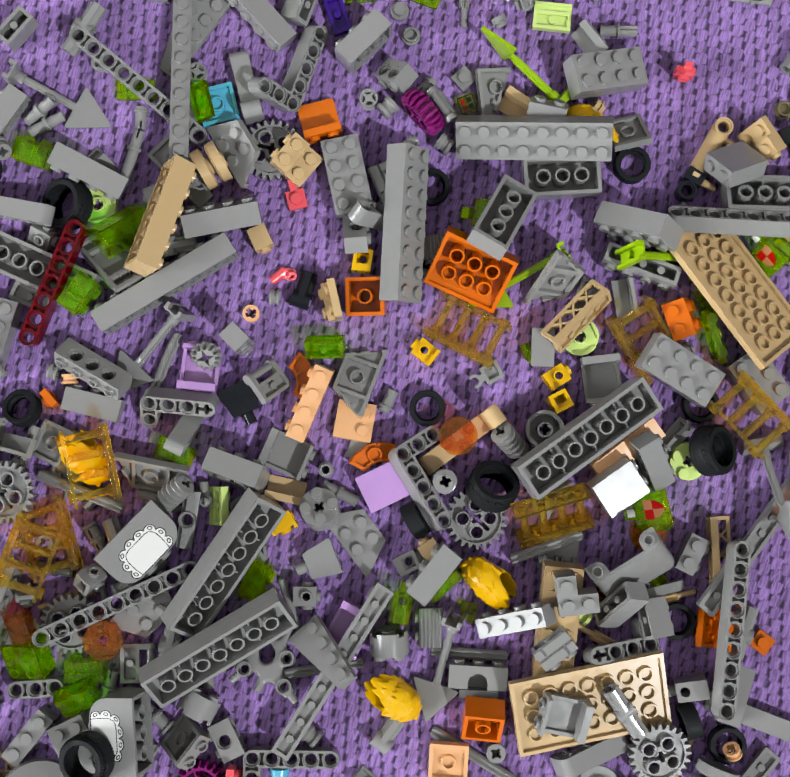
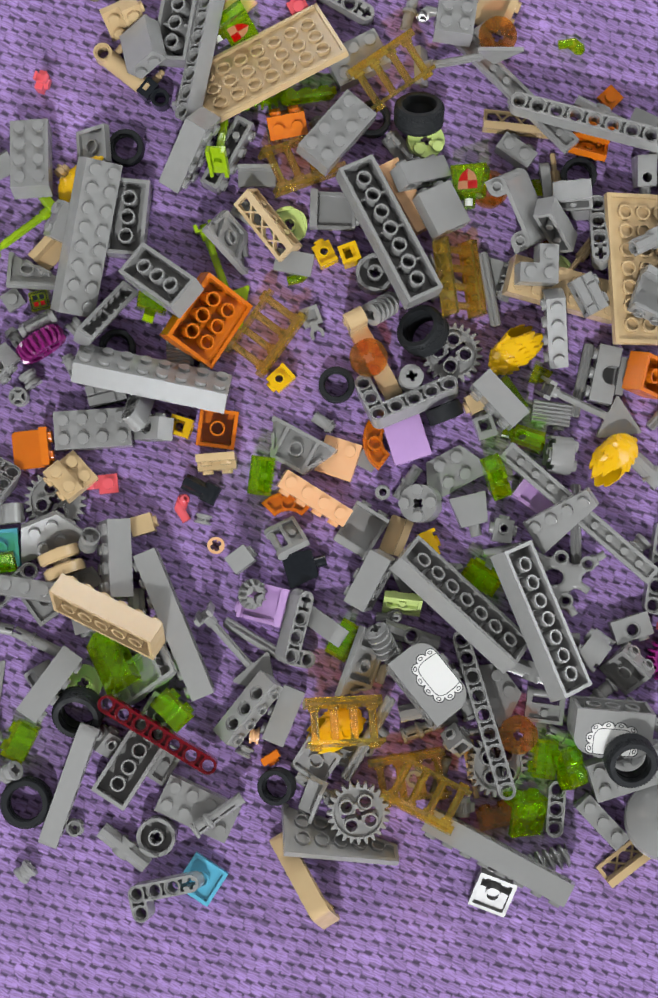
camera: 80 degrees left, 0 degrees up
none -> light grey brick [73,280,138,346]
none -> light grey wheel [78,527,100,554]
none -> clear neon green brick [479,453,513,501]

